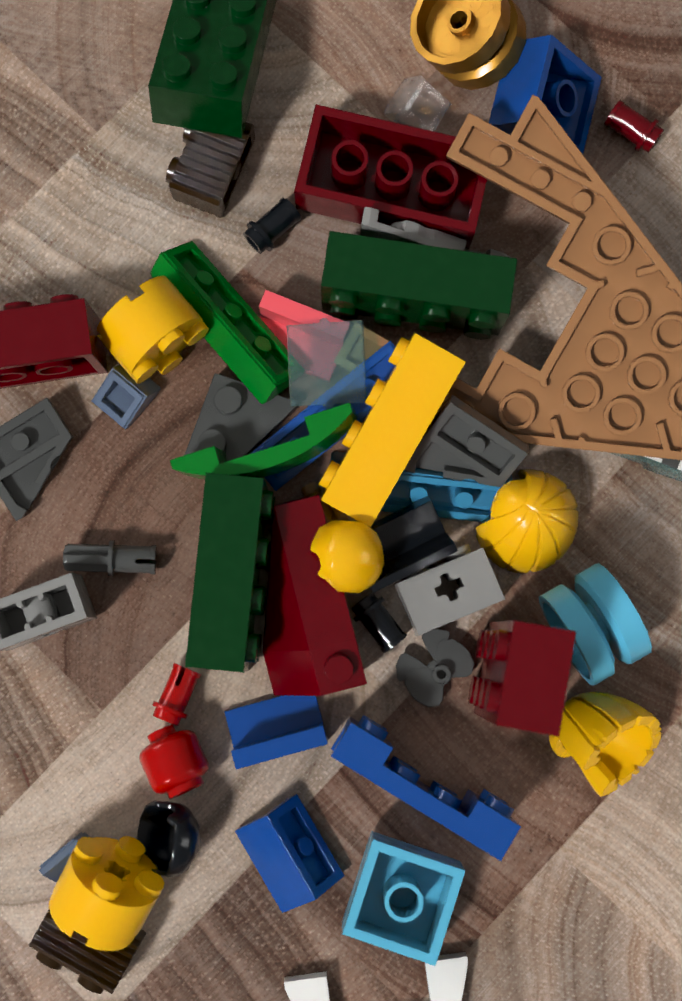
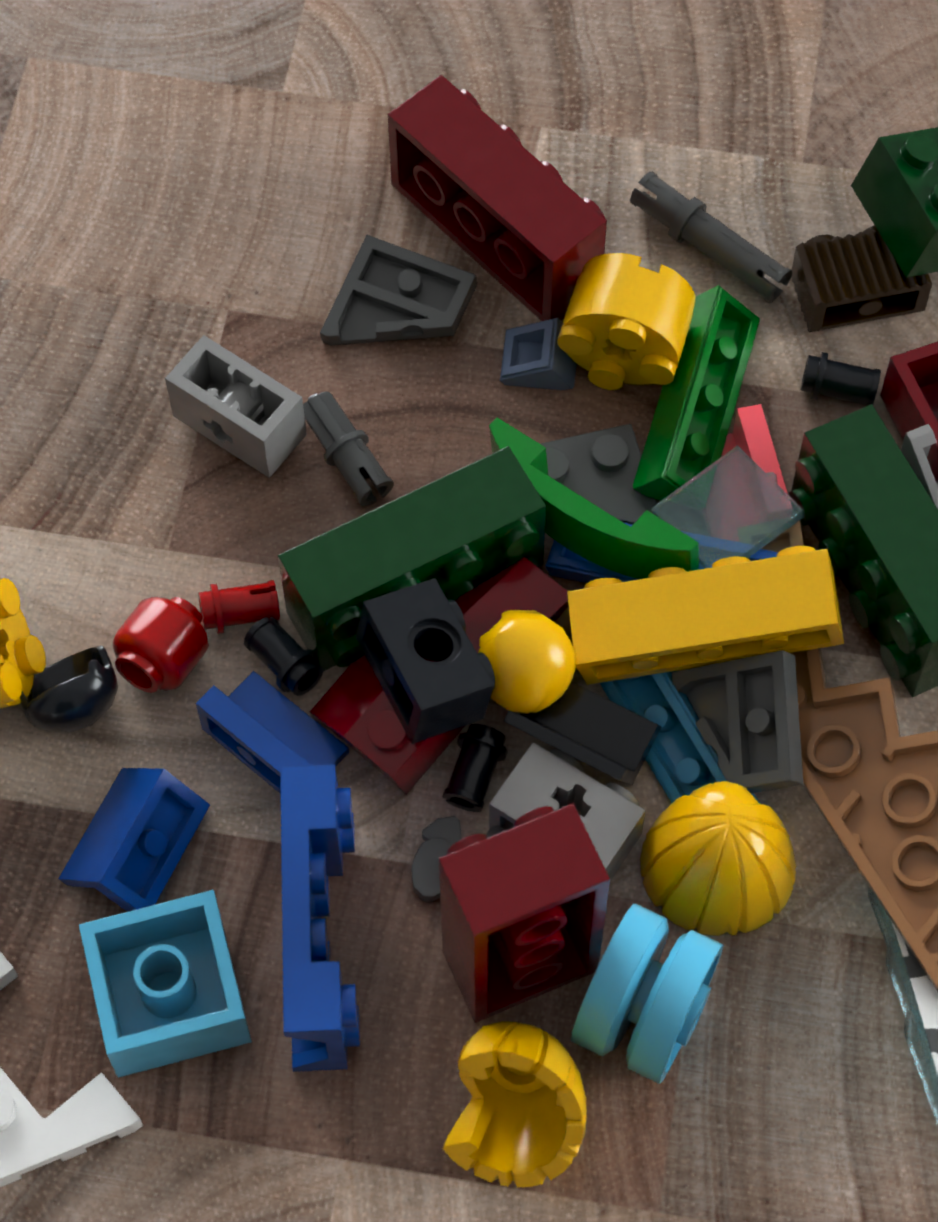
camera: 60 degrees right, 20 degrees down
none -> black pin [244,616,323,696]
none -> black brick [355,578,495,744]
none -> dark grey pin [630,171,793,303]

